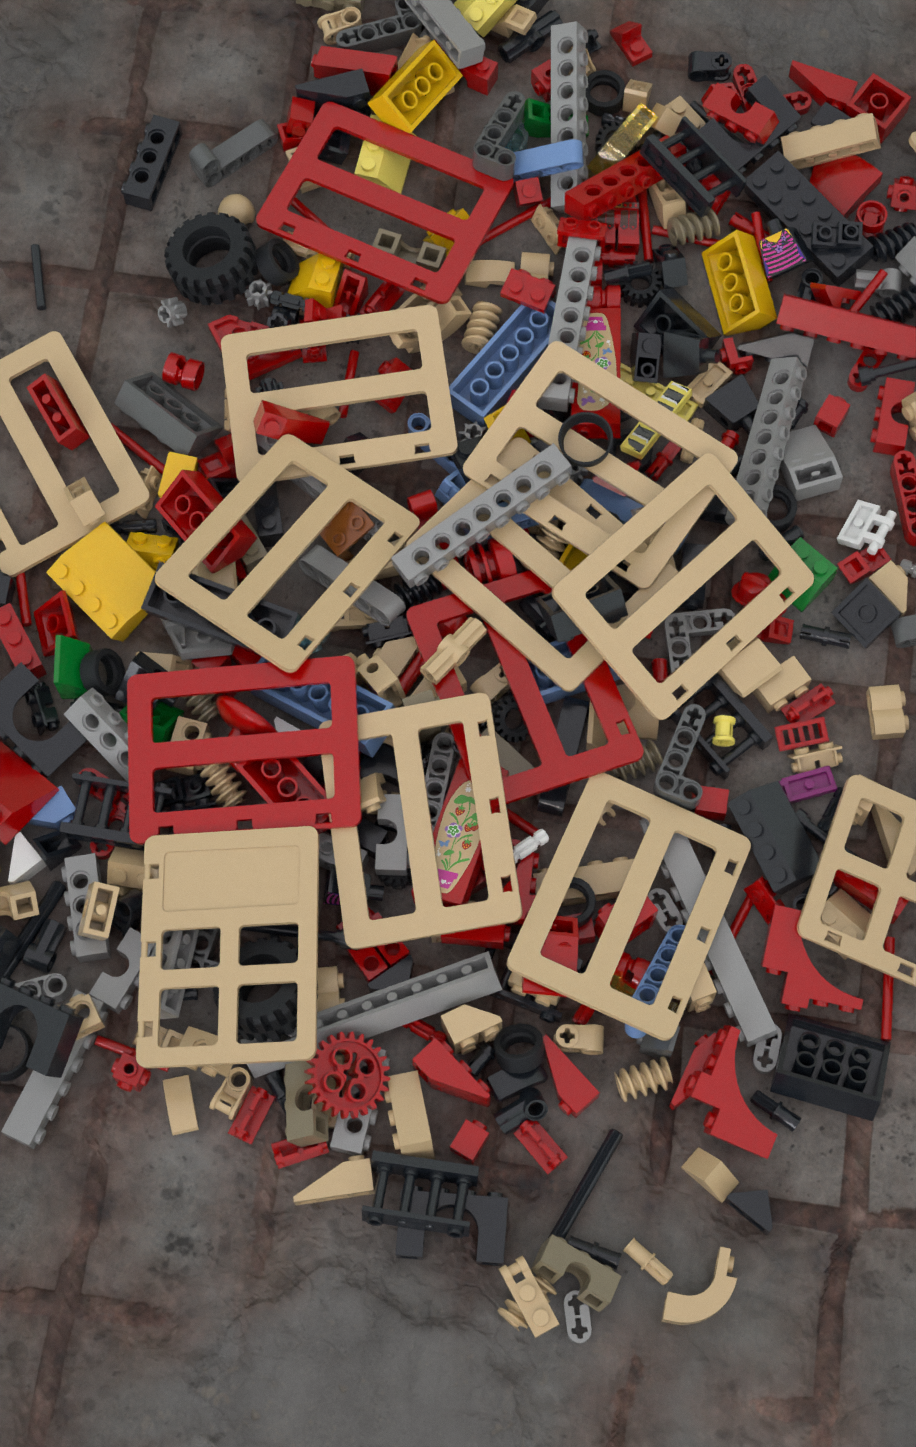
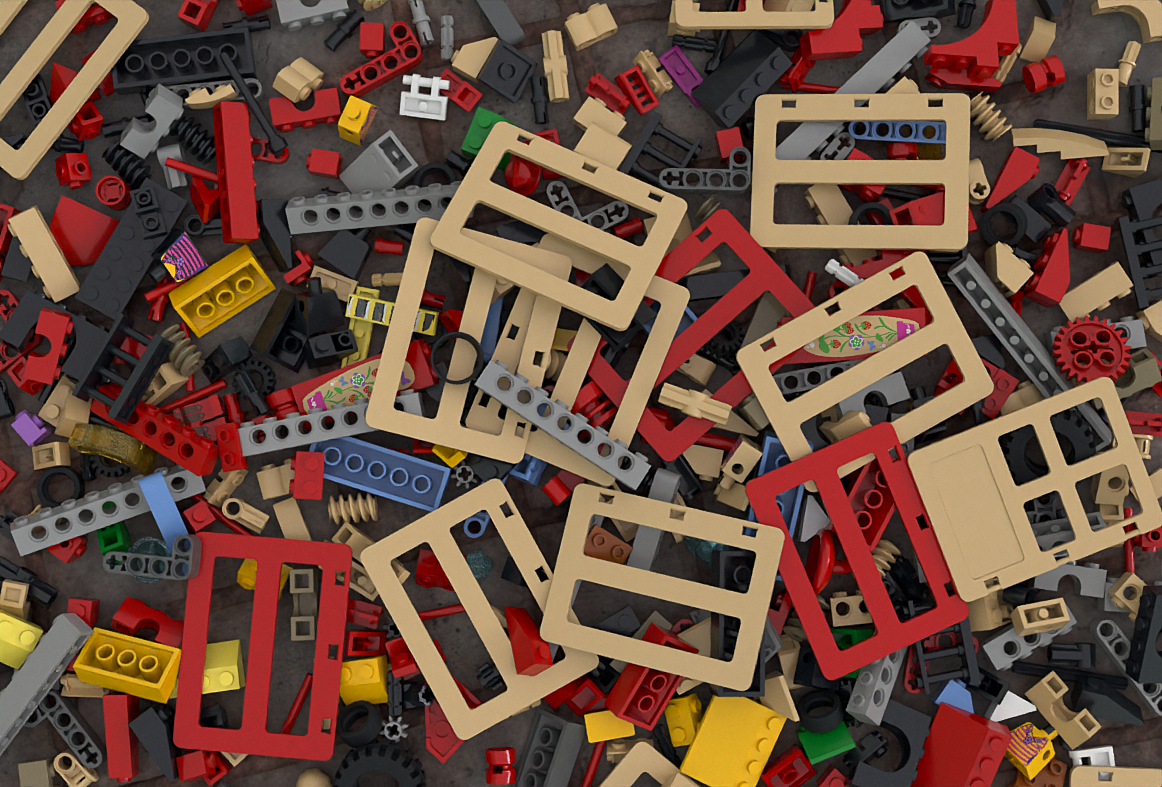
camera: 115 degrees left, 15 degrees up
light yellow bush [712,715,736,747] -> none
none -> medium lavender brick [11,410,54,446]
none -> red arch [112,596,184,649]
none -> tan piece [222,497,270,534]
none -> yellow torso [337,95,378,147]
none -> clear light blue gear [465,551,492,580]
none -> tan piece [542,30,569,103]
none -> tan slope [753,670,800,722]
none -> red hinge [982,368,1019,419]
none -> tan axle [992,43,1022,82]
none -> tan slope [1011,128,1108,159]
none -> red wheel [1022,55,1065,94]
none -> tan brick [1087,68,1119,121]
none -> tan slope [1102,148,1151,178]

